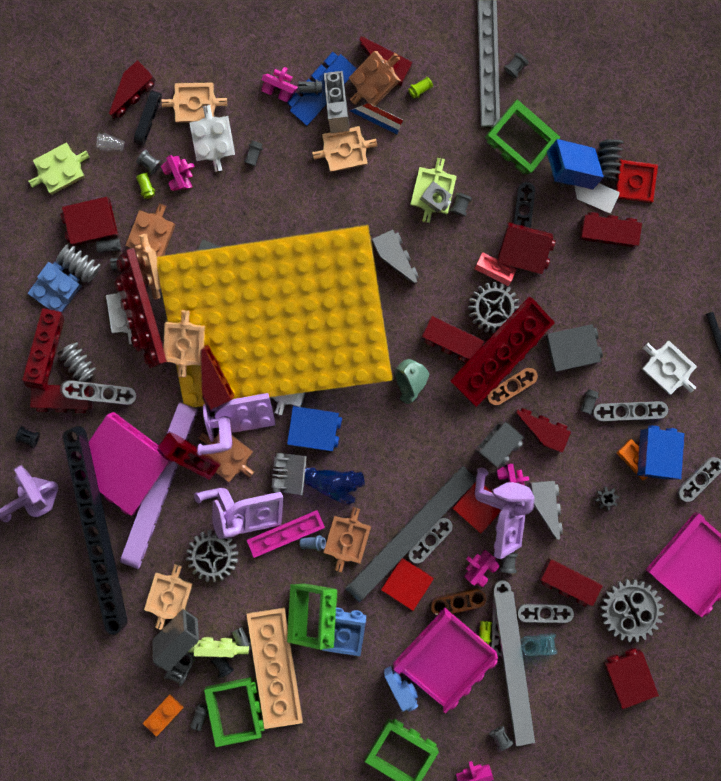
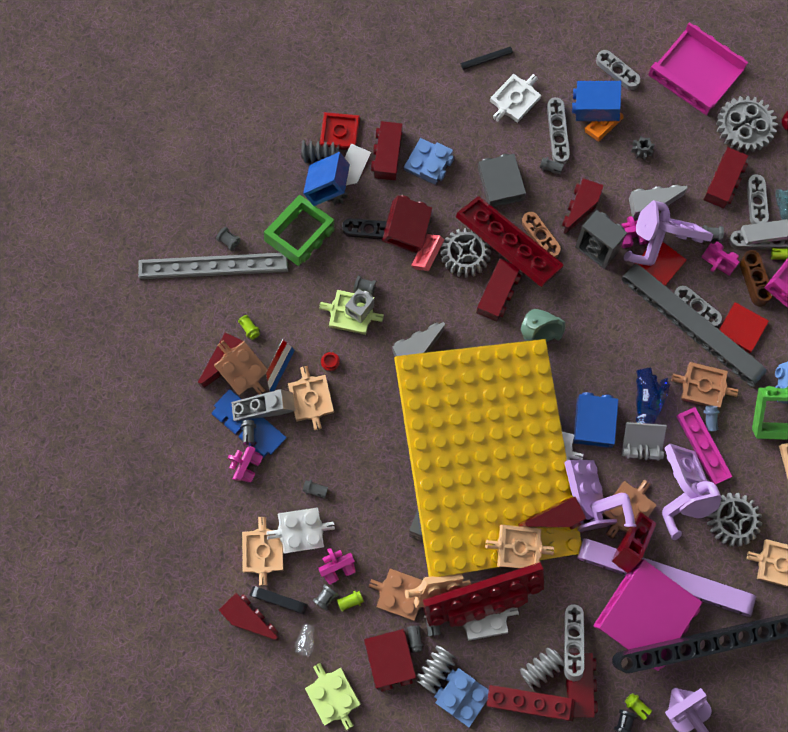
camera: 90 degrees left, 15 degrees down
none -> red plate [321,352,340,371]
none -> medium blue plate [404,138,454,185]
none -> lime pin [625,693,652,720]

